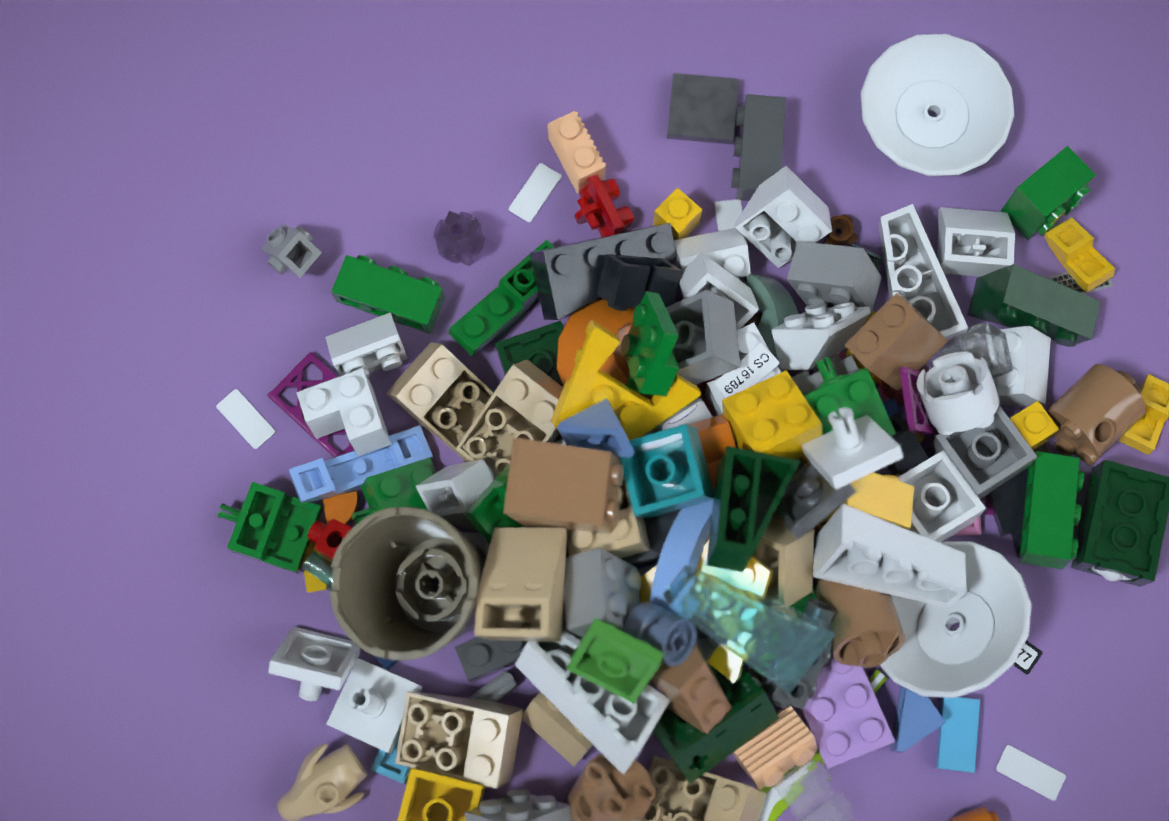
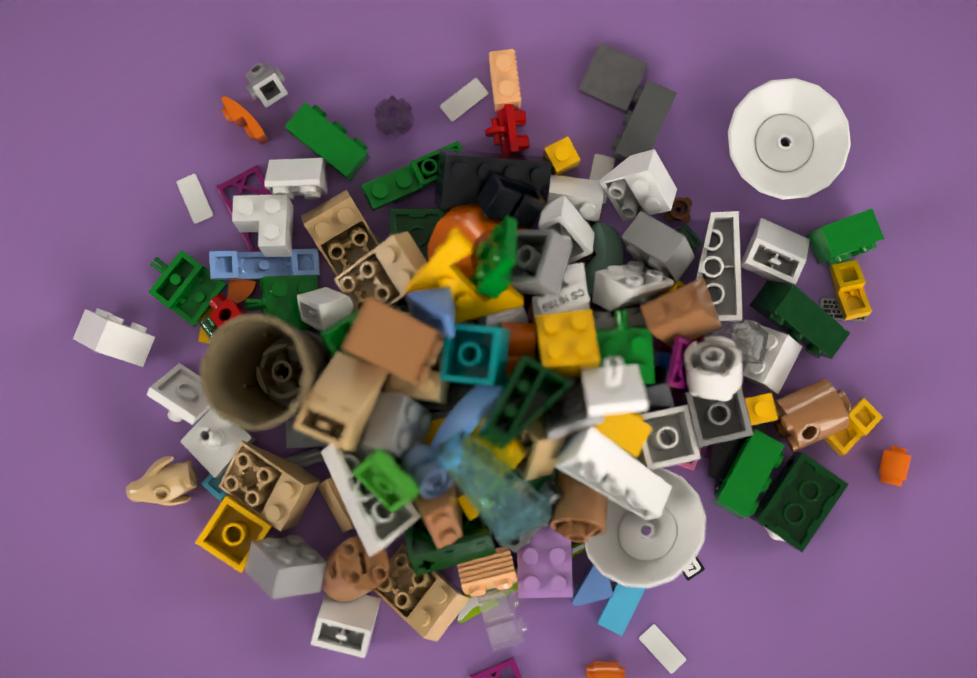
camera: 20 degrees right, 10 degrees up
none -> white brick [73,308,155,367]
none -> orange slope [221,96,270,145]

